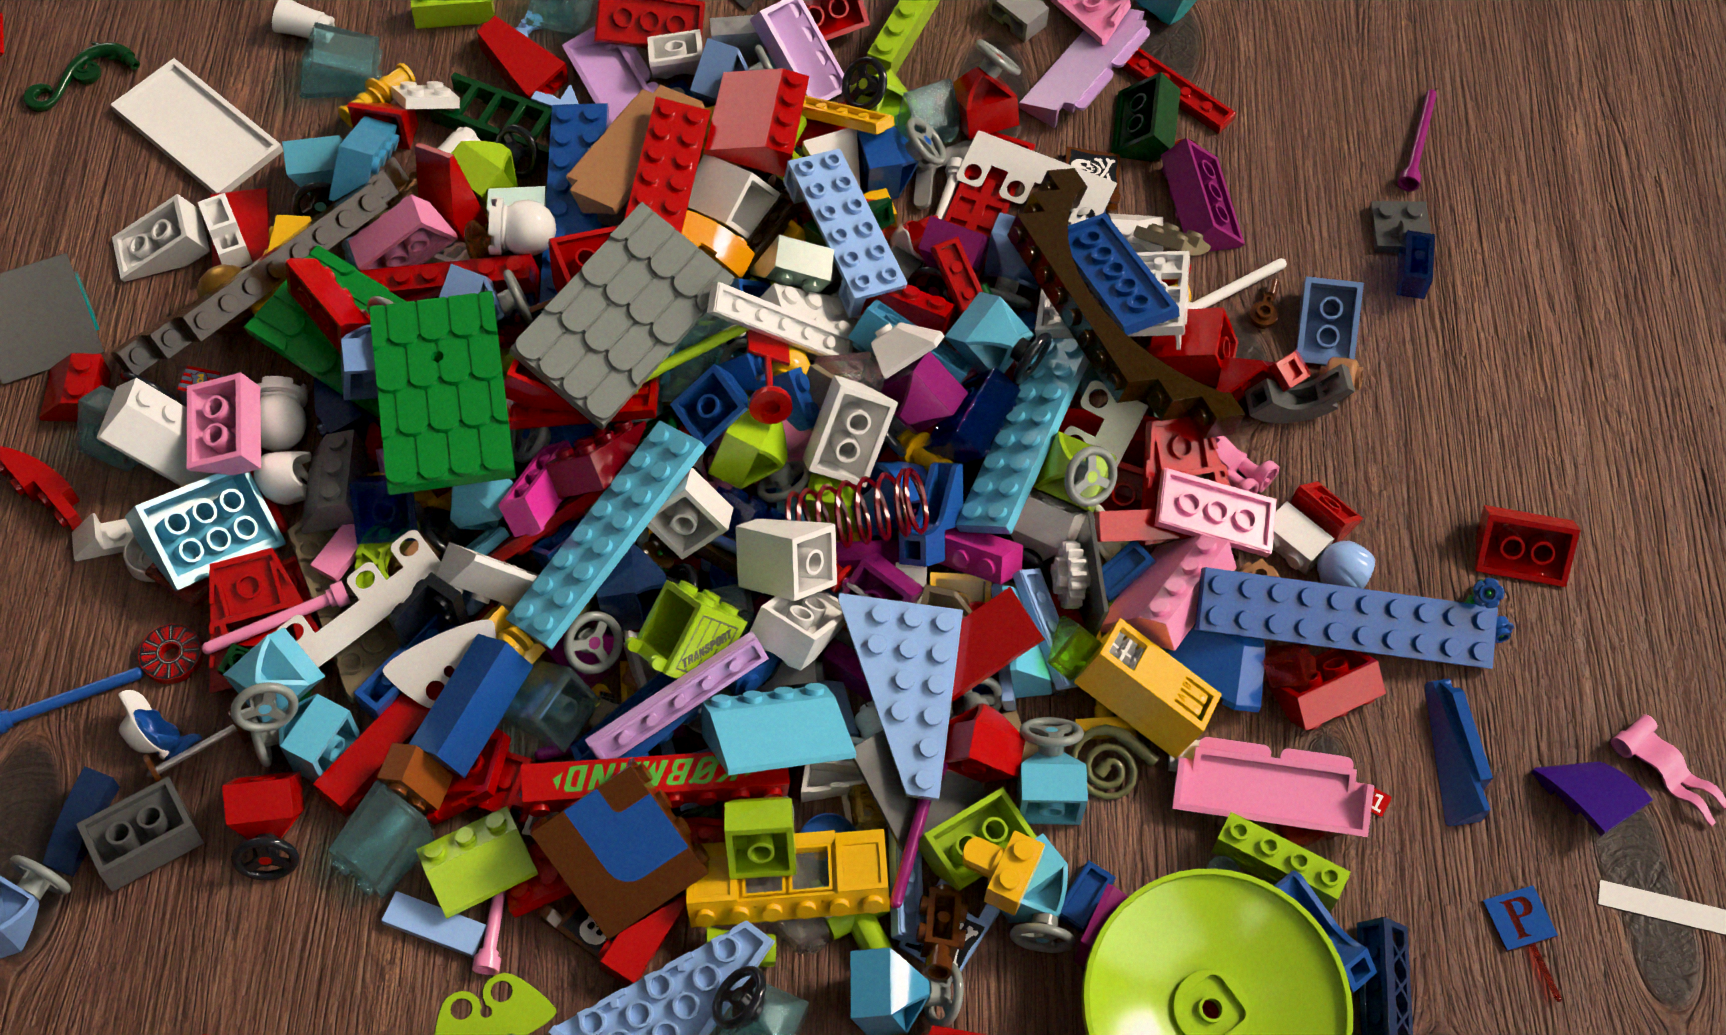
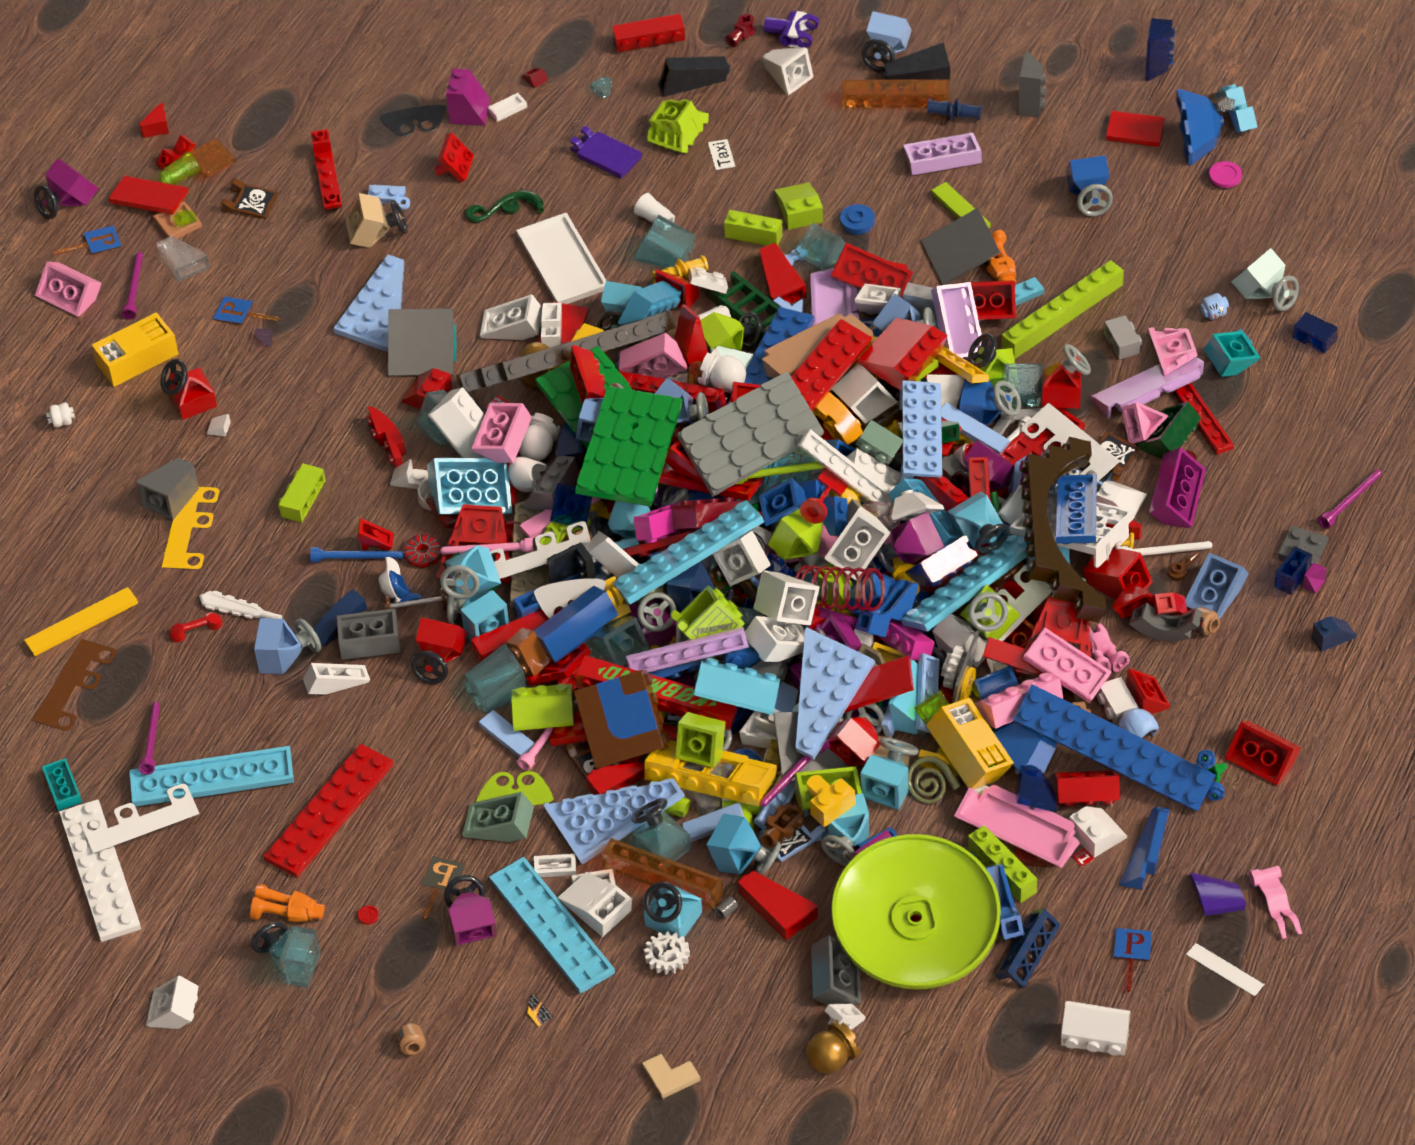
camera: 30 degrees right, 10 degrees down
dark tan slope [1132,222,1211,256] -> none
clear red brick [1263,644,1316,688] -> none
none -> white slope [303,663,370,694]
none -> red slope [357,518,394,551]
none -> light blue tile [682,803,744,843]
none -> light blue tile [941,403,1010,455]
none -> white slope [998,485,1024,525]
none -> clear blue slope [1015,765,1058,813]
none -> white slope [1070,806,1127,858]
none -> bright pink slope [1121,403,1168,444]
none -> magenta slope [1303,563,1327,593]
none -> dark blue slope [1312,616,1357,652]

